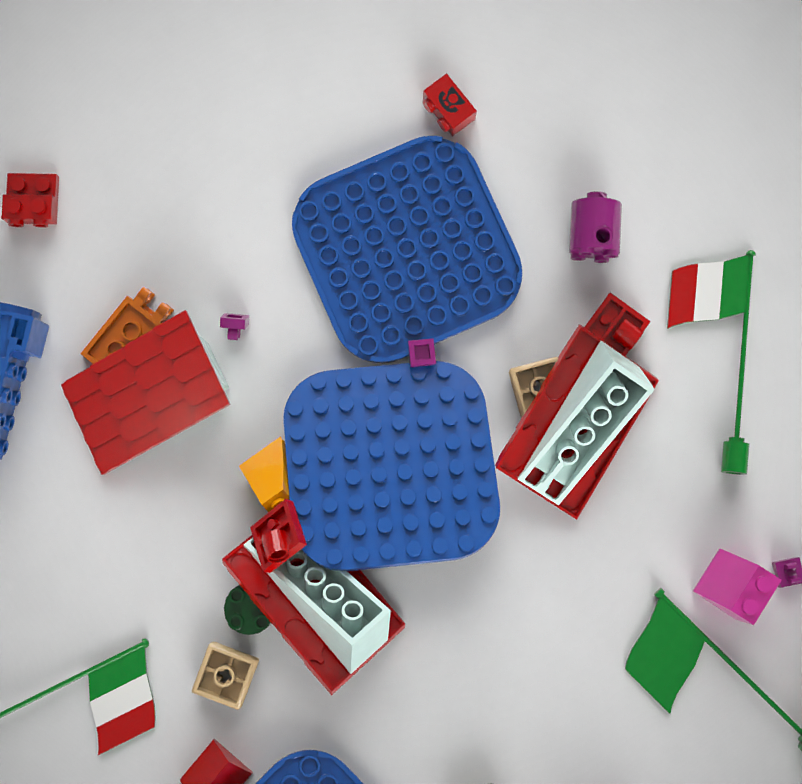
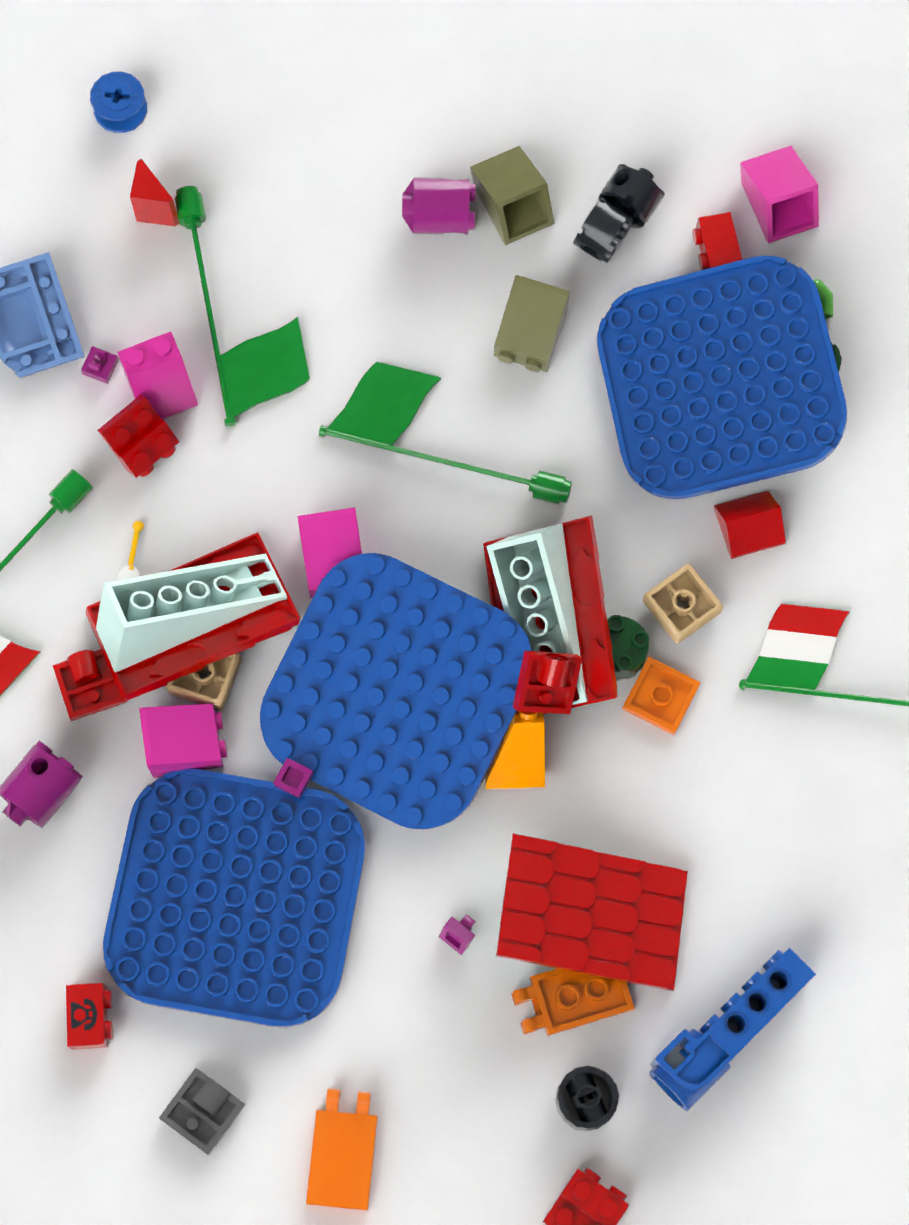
camera: 150 degrees left, 10 degrees down
none -> red plate [97,394,180,478]
none -> hinge [116,521,144,581]
none -> dark pink slope [139,704,228,778]
none -> dark grey plate [159,1068,246,1155]
none -> dark pink slope [297,507,362,599]
none -> orange tile [306,1088,378,1211]
none -> green flag [319,362,572,504]
none -> black brick [555,1066,619,1131]
none -> orange tile [622,657,701,735]

